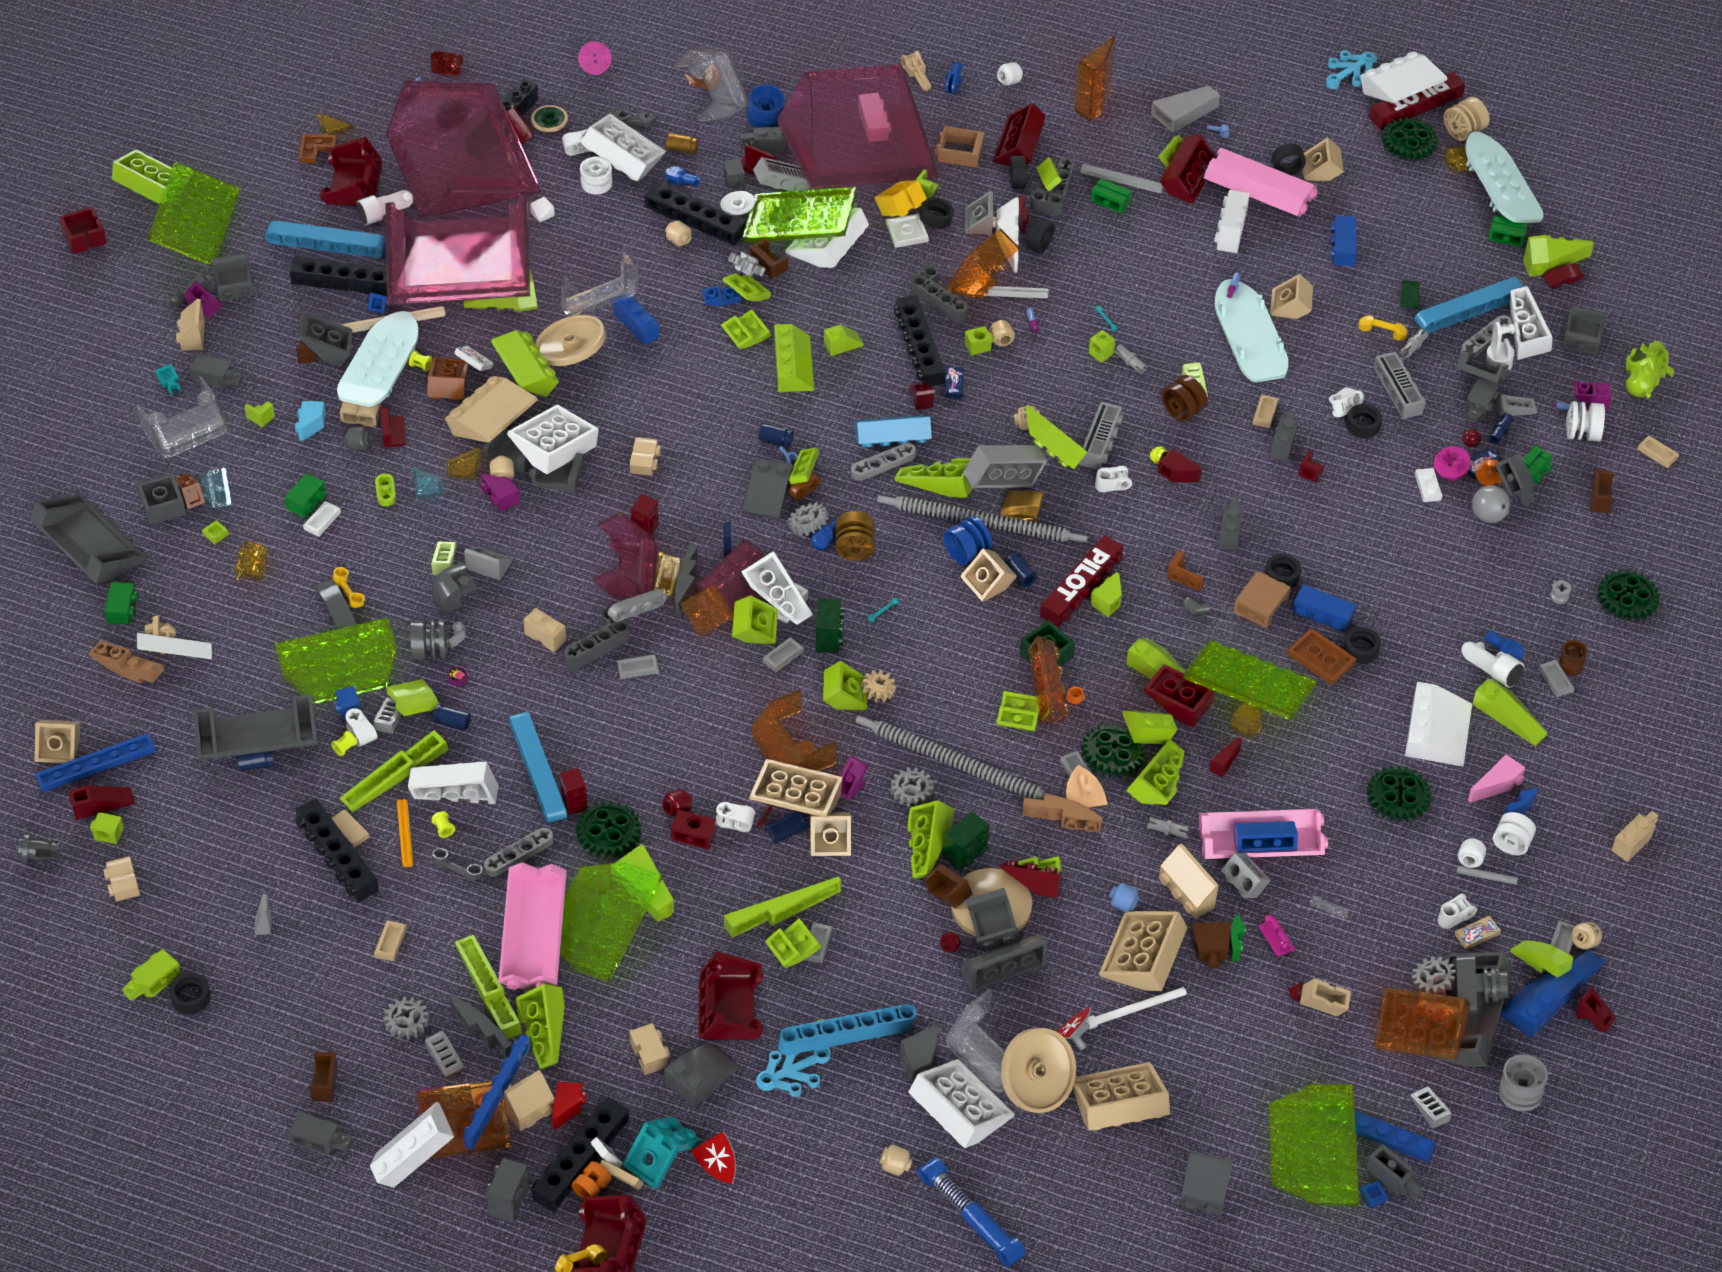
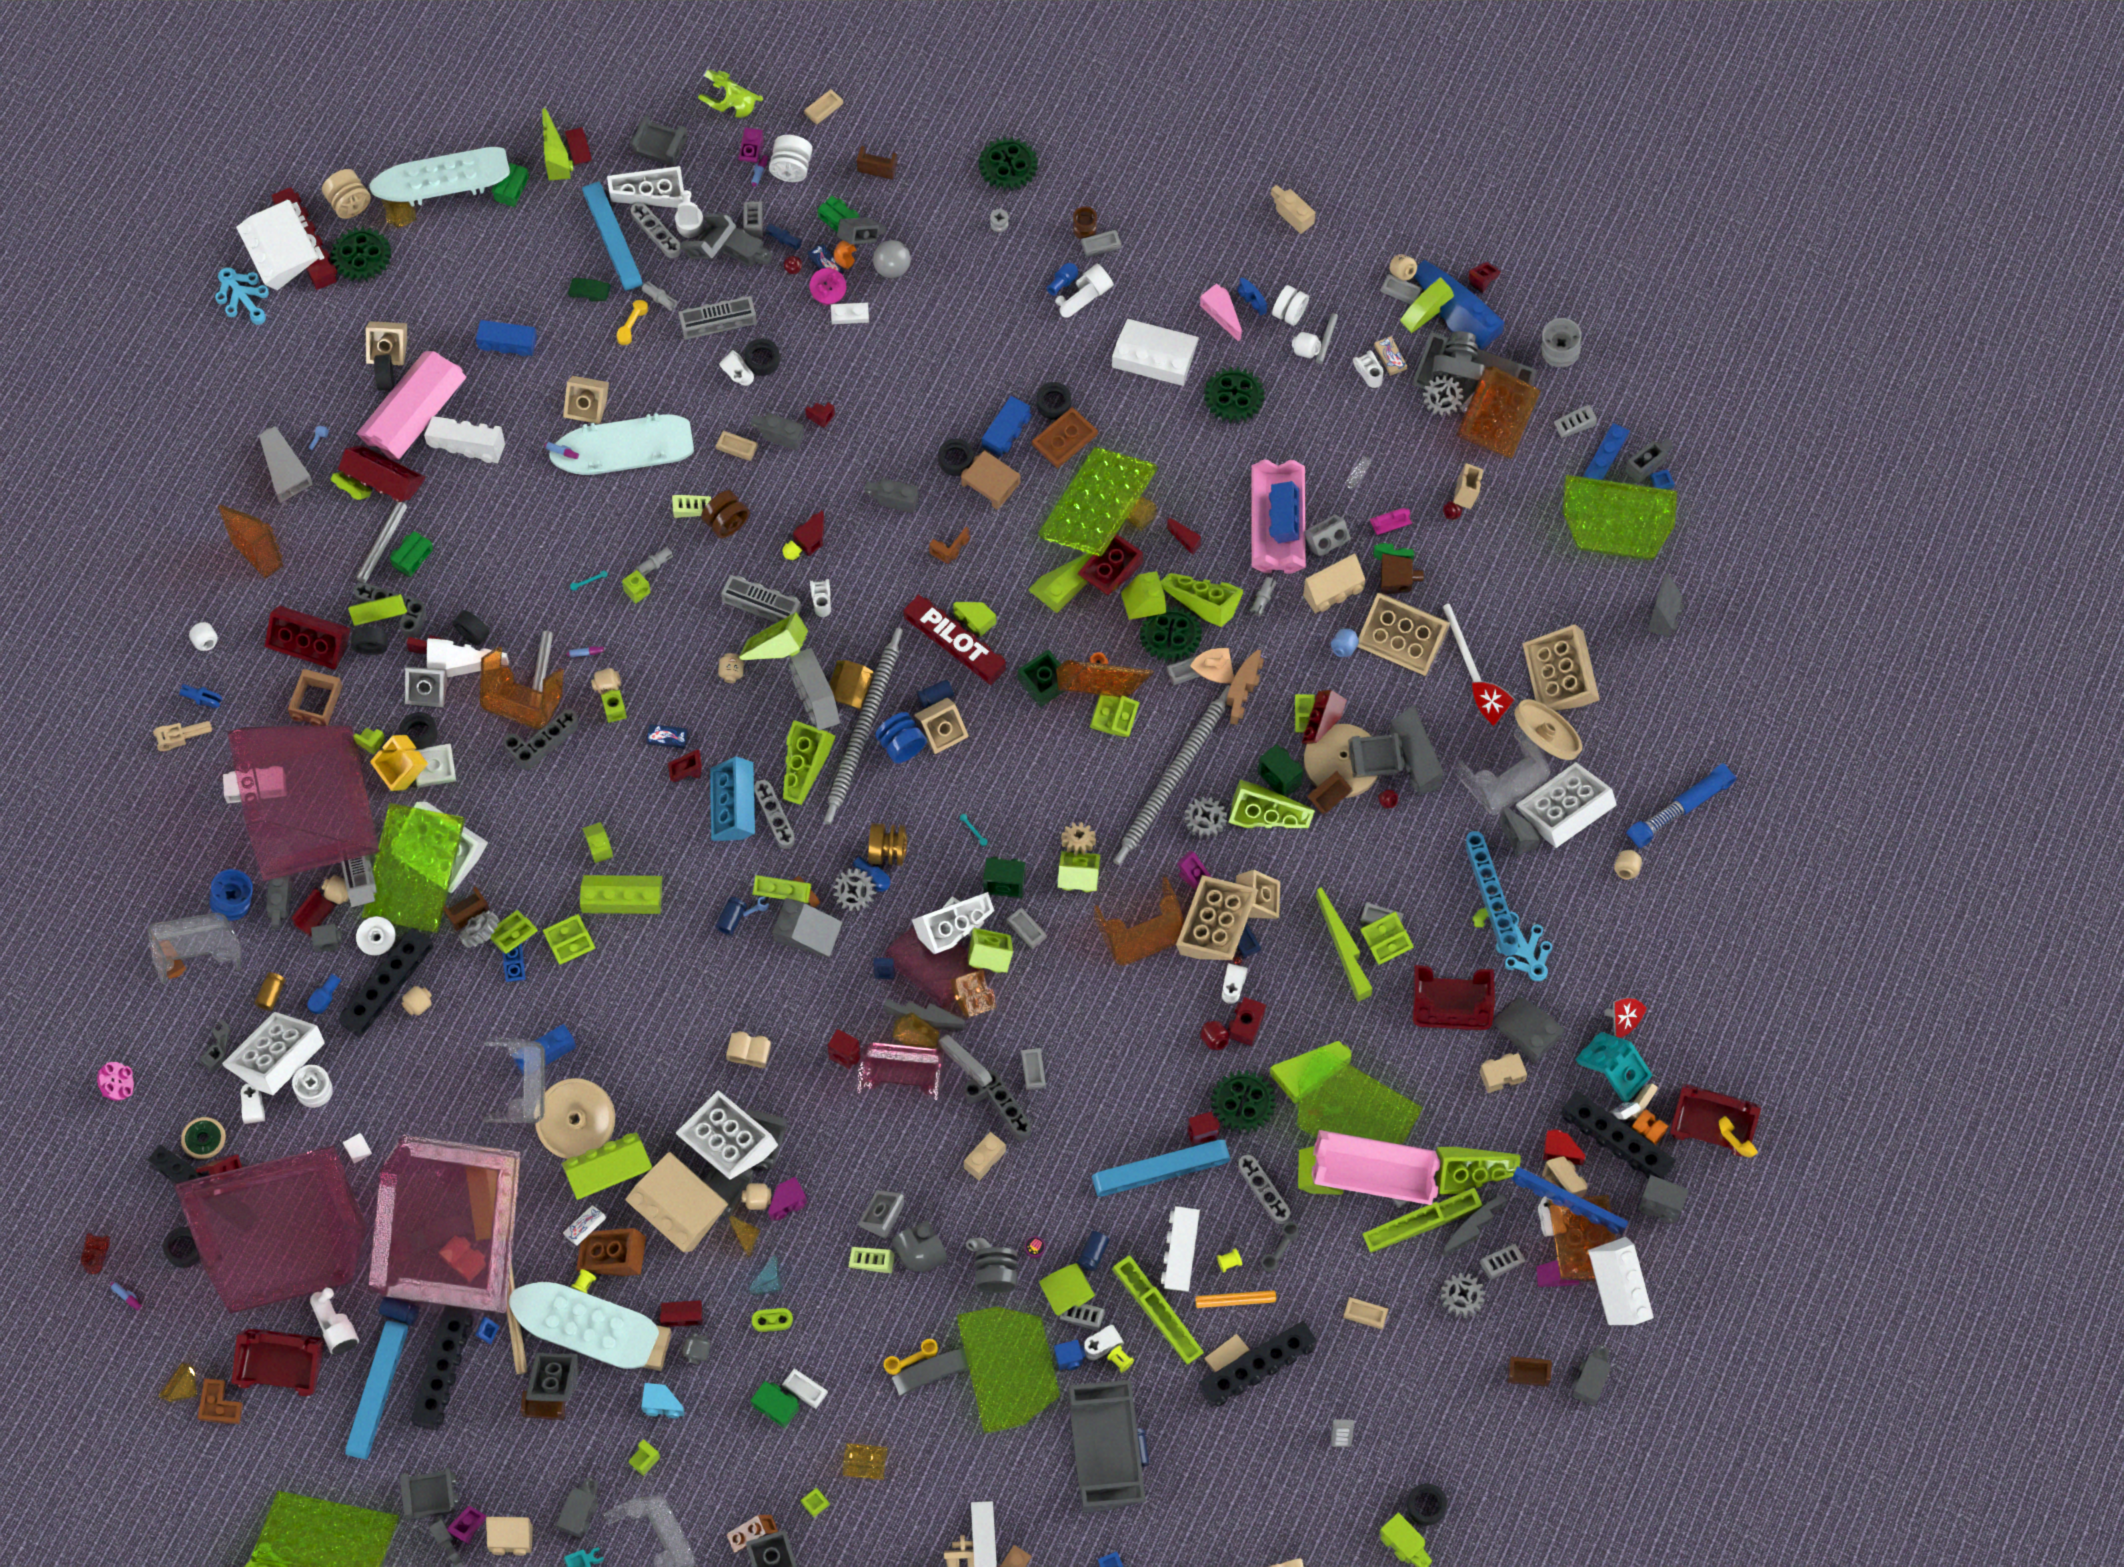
camera: 85 degrees left, 15 degrees up
clear light blue slope [198,468,231,508] -> none
black brick [894,295,945,386] -> none
dark grey arm [1183,597,1210,615] -> none
lime wedge [1472,679,1547,746] -> none

